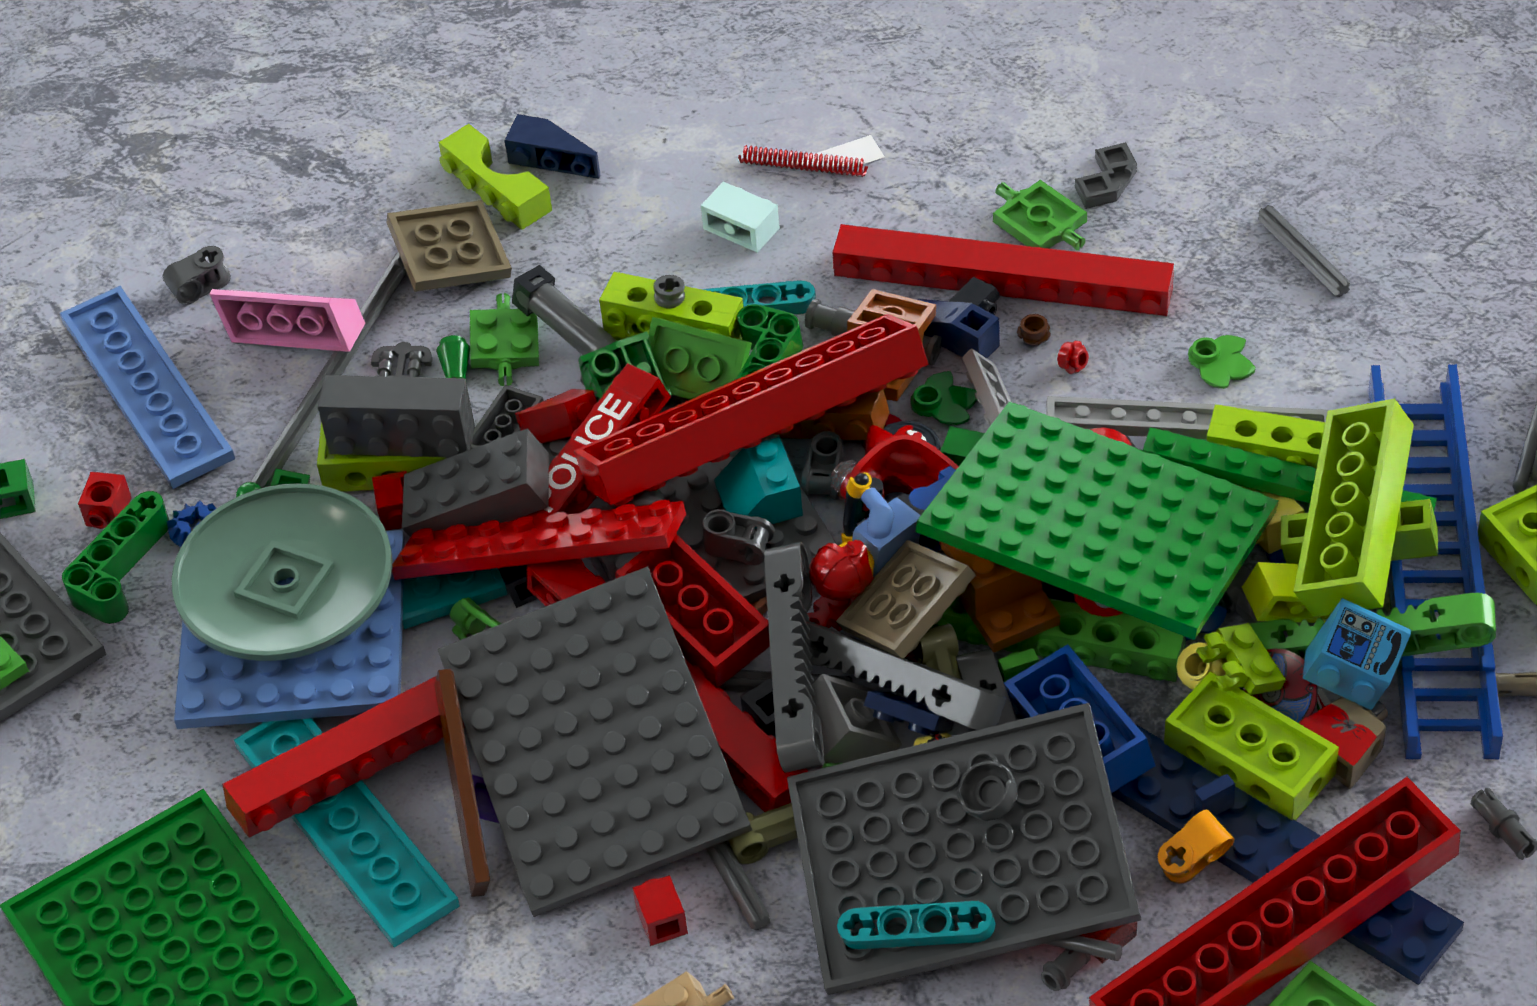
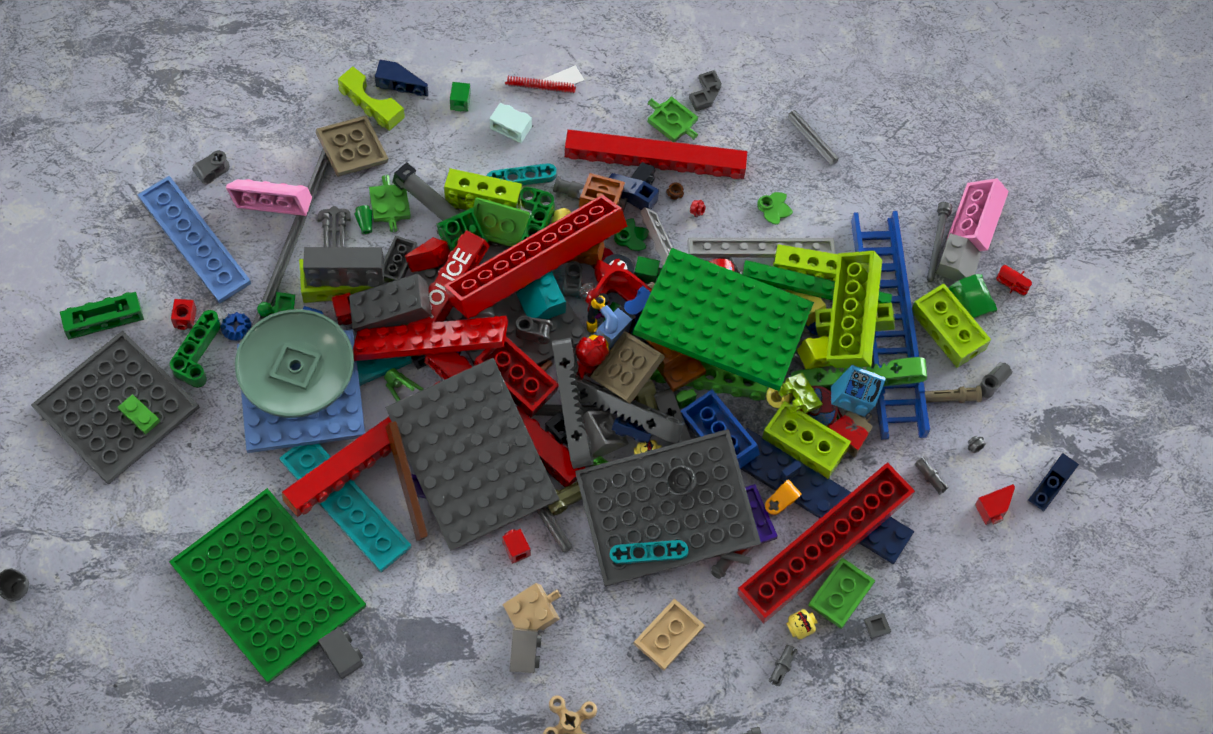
camera: 15 degrees left, 15 degrees up
dark grey bush [654,275,685,308] -> none
none -> green brick [450,82,471,112]
none -> dark purple plate [745,484,778,544]

